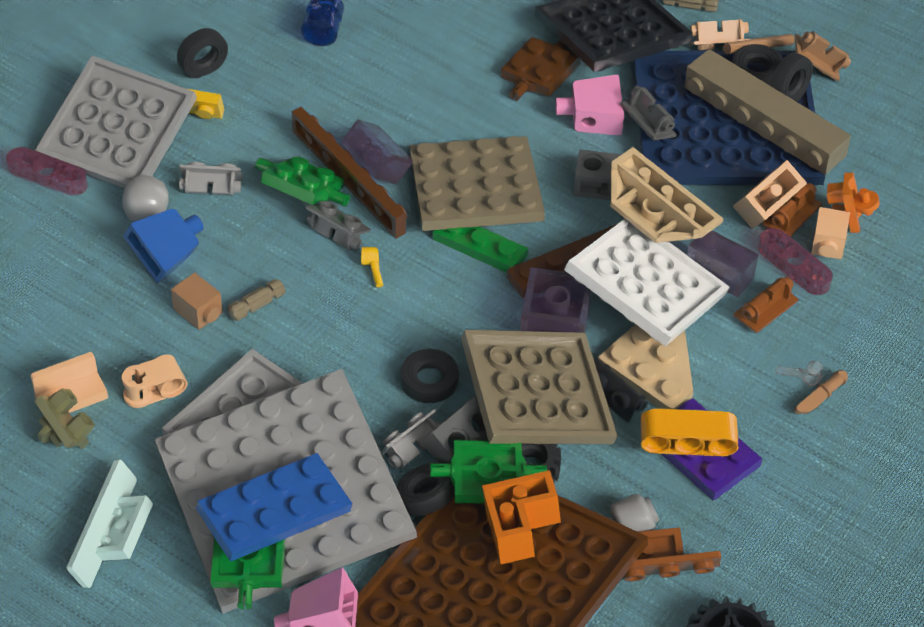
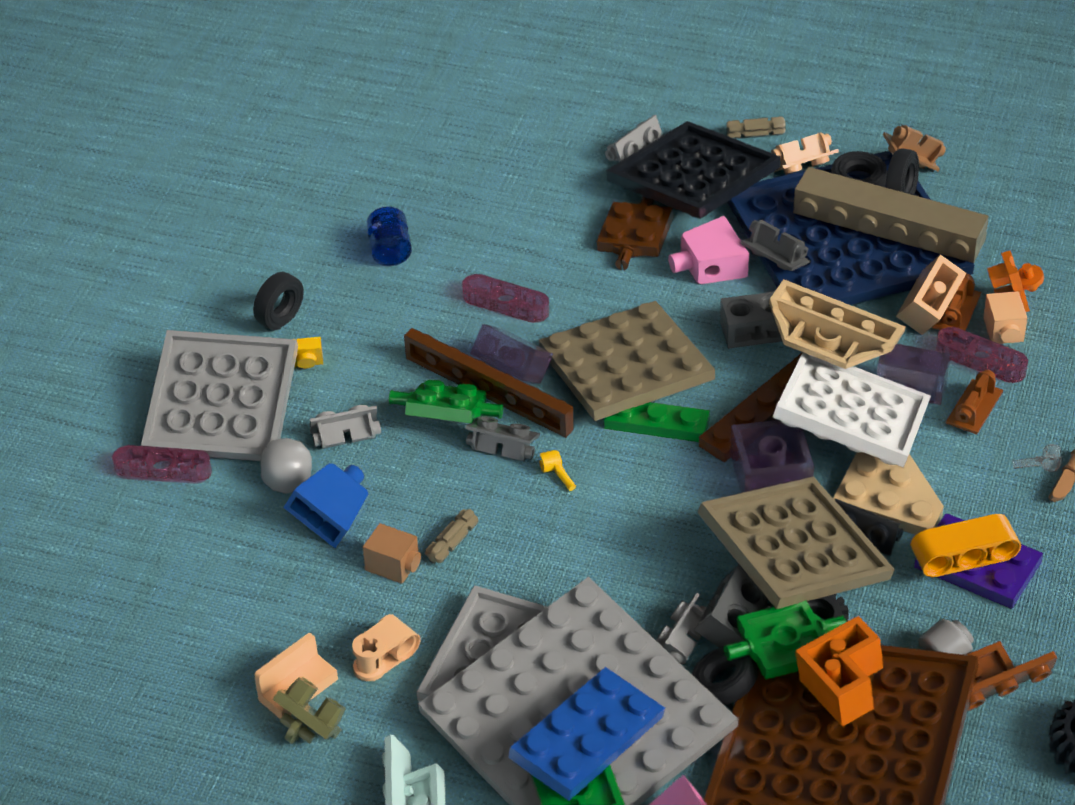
camera: 15 degrees left, 5 degrees down
black tyre [401,349,459,403] -> none
medium nougat bar [723,34,795,54] -> none
none -> clear pink beam [462,274,549,323]

